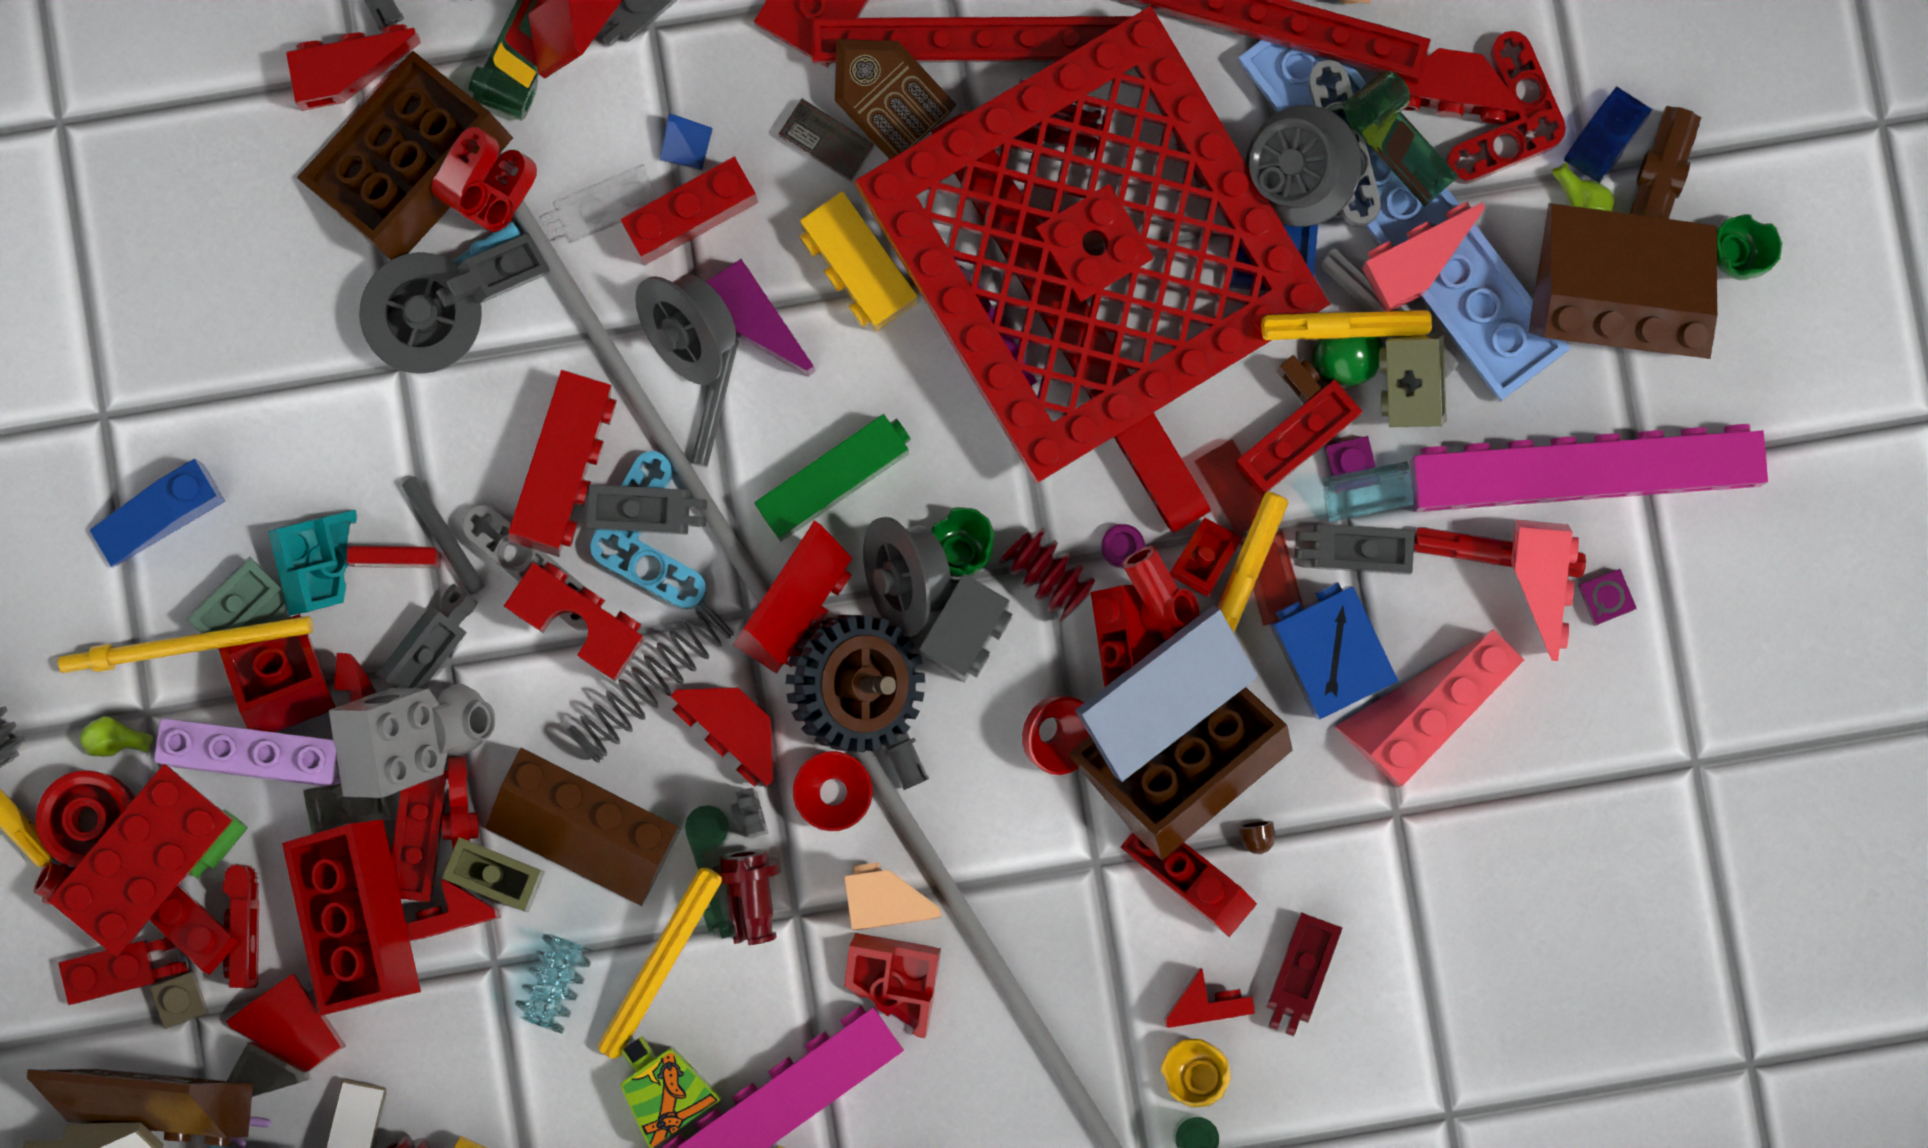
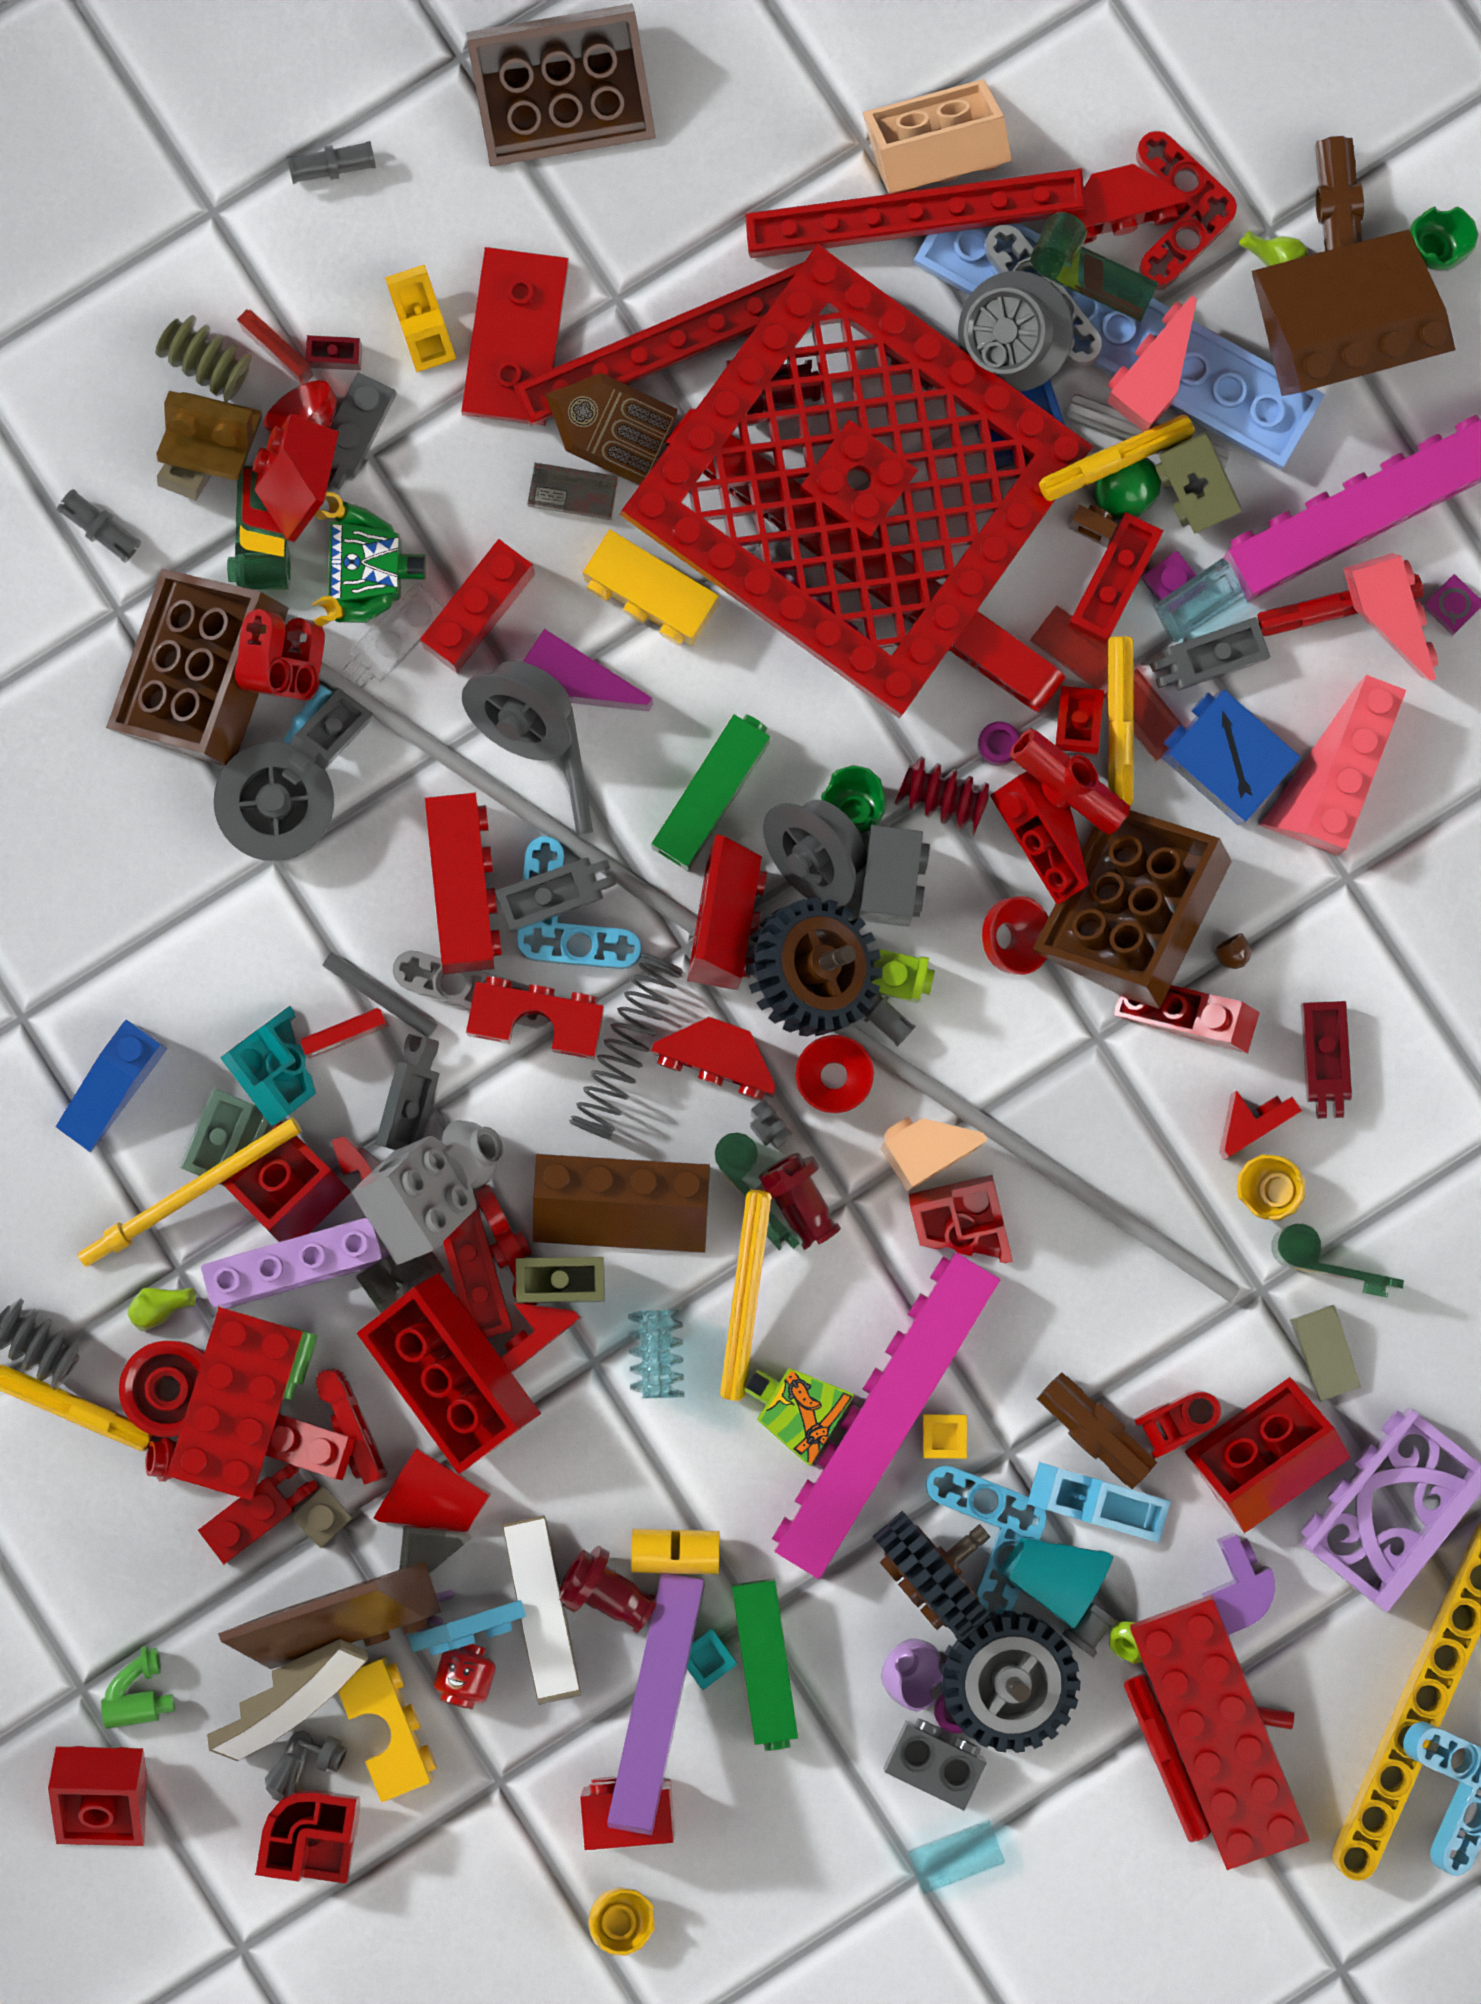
camera: 20 degrees left, 0 degrees up
red slope [286,24,421,111] -> none
blue slope [660,114,713,170] -> none
tile [1075,606,1258,782] -> none
clear blue slope [1564,86,1652,184] -> none
none -> torso [312,492,426,626]
none -> lime bracket [872,949,935,1003]

